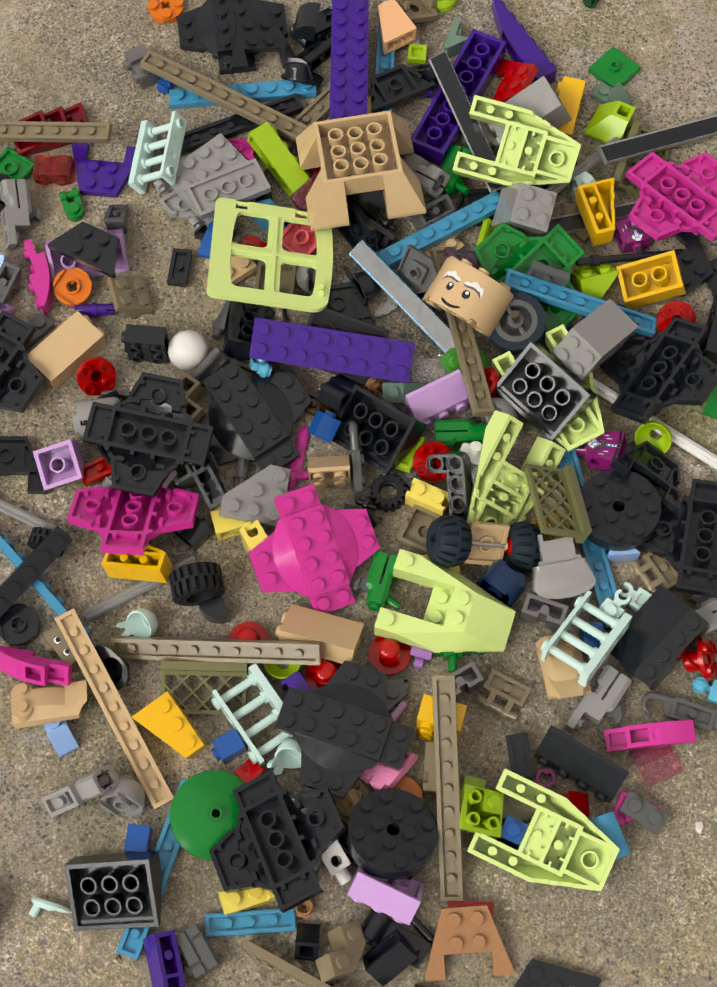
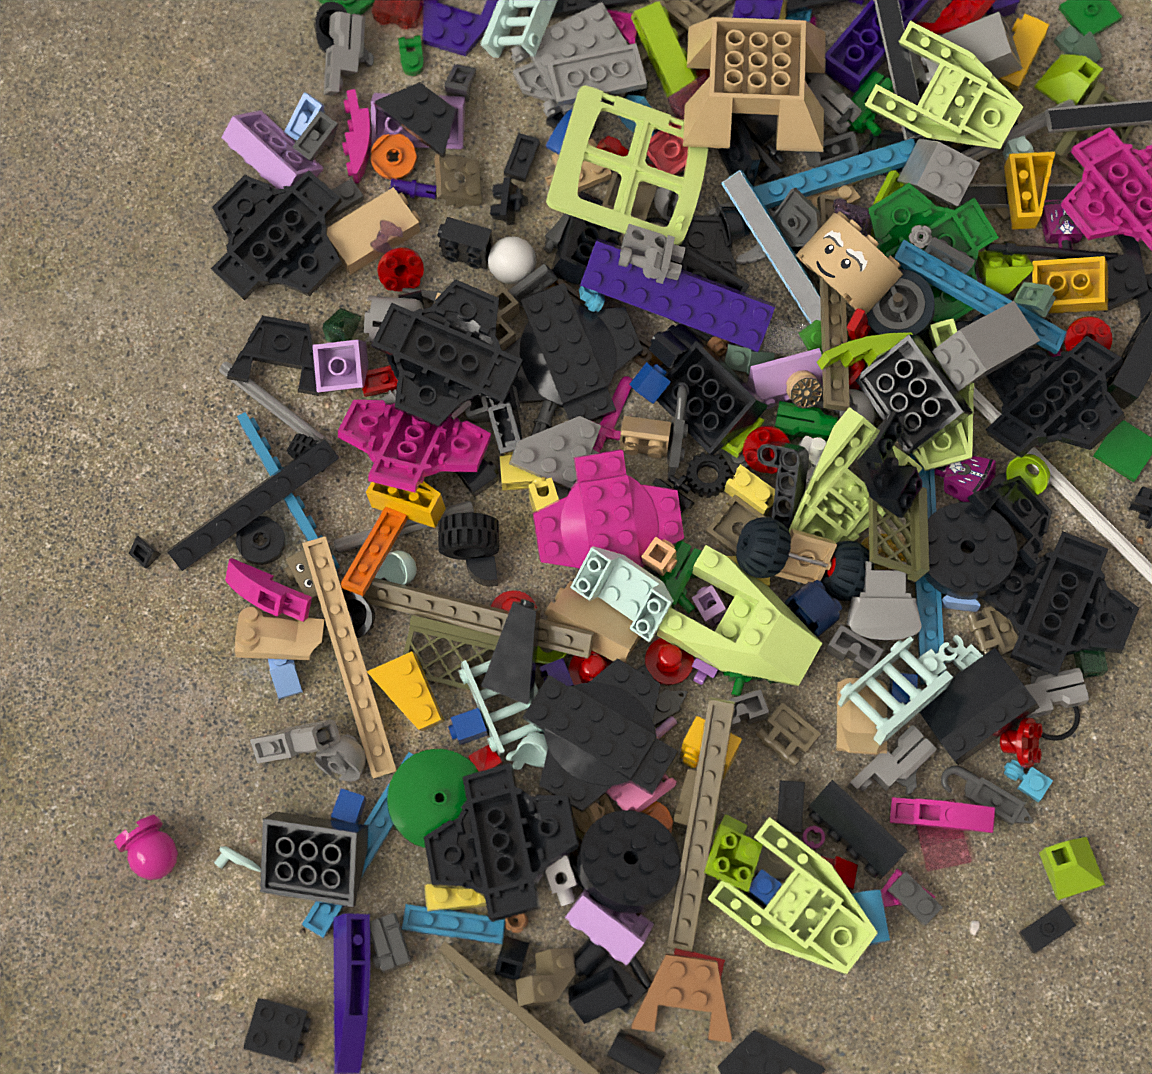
camera: 10 degrees right, 5 degrees up
none -> clear green slope [322,308,362,343]
none -> orange plate [341,506,408,597]
none -> piece [370,220,403,254]
none -> black slope [481,599,540,705]
none -> black hips [490,177,529,225]
none -> light aqua slope [570,546,673,642]
none -> light grey hips [618,224,685,284]
none -> light nougat brick [642,537,678,576]
none -> lavender brick [692,585,728,627]
none -> tan wheel [786,370,823,408]
none -> lime slope [816,333,913,370]
none -> red plate [846,308,871,341]
none -> black slope [857,411,922,518]
none -> light grey plate [909,225,932,248]
none -> sand green slope [1013,282,1056,317]

